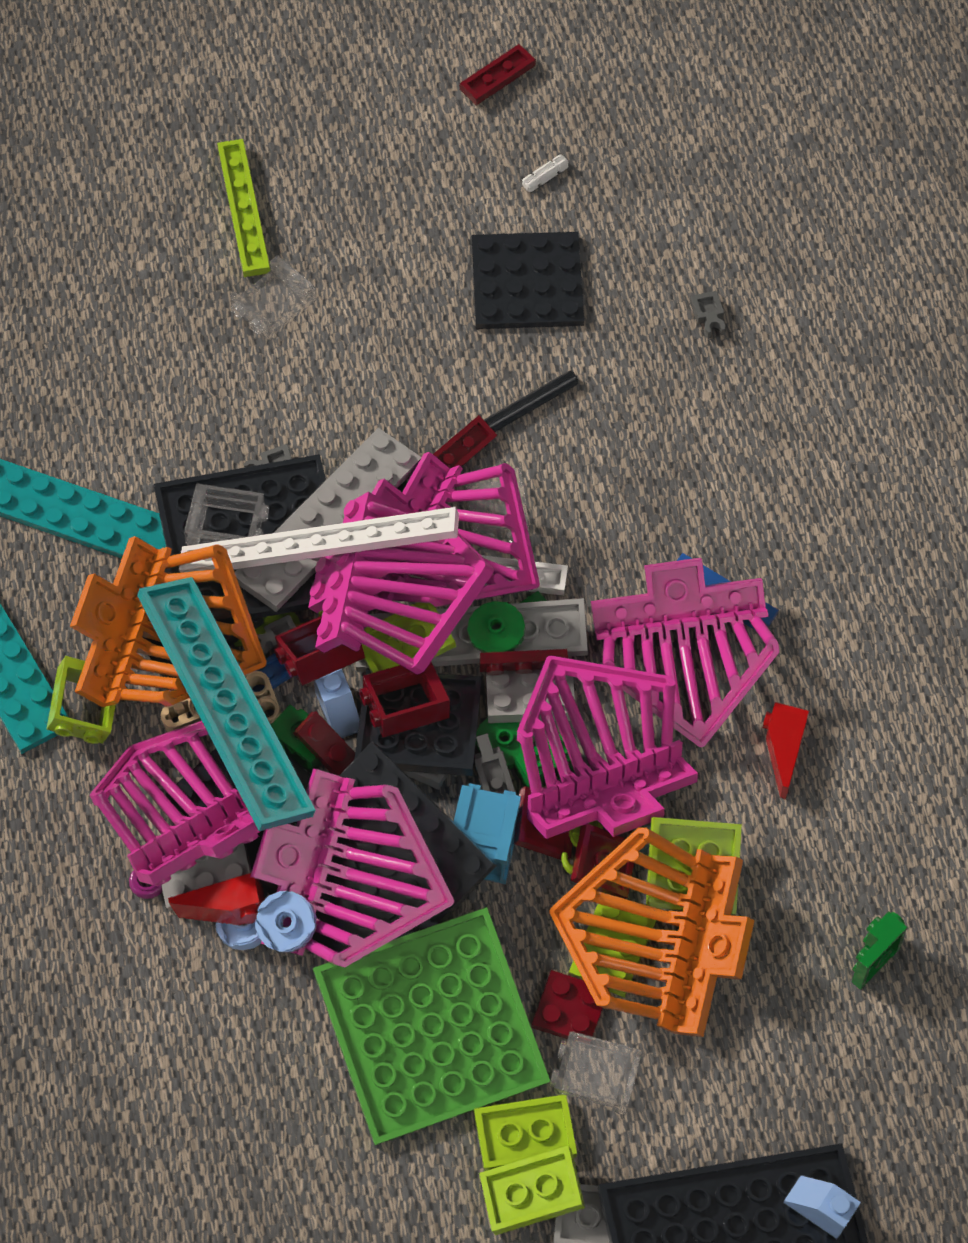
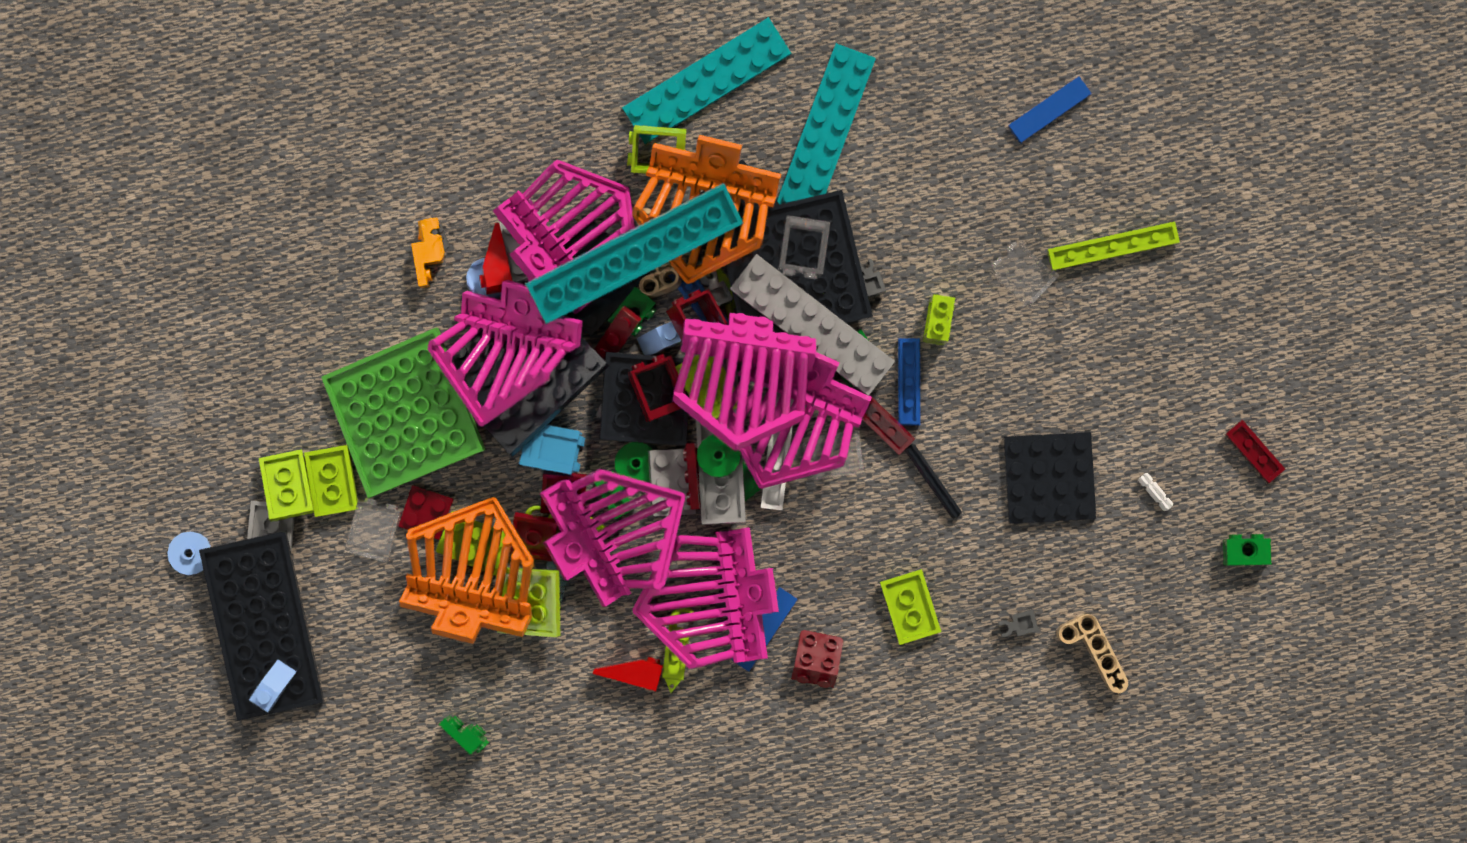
camera: 90 degrees right, 25 degrees up
white plate [179,507,459,573] -> none
light blue plate [255,891,317,952] -> none
dark grey hinge [474,734,515,794] -> none
none -> light orange plate [411,218,449,289]
none -> lime plate [662,607,695,693]
none -> dark red bracket [791,630,843,688]
none -> lime plate [880,569,941,645]
none -> blue tile [898,338,920,426]
none -> lime window [923,294,955,346]
none -> blue tile [1008,76,1092,144]
none -> tan beam [1056,614,1128,693]
none -> green brick [1223,534,1272,565]

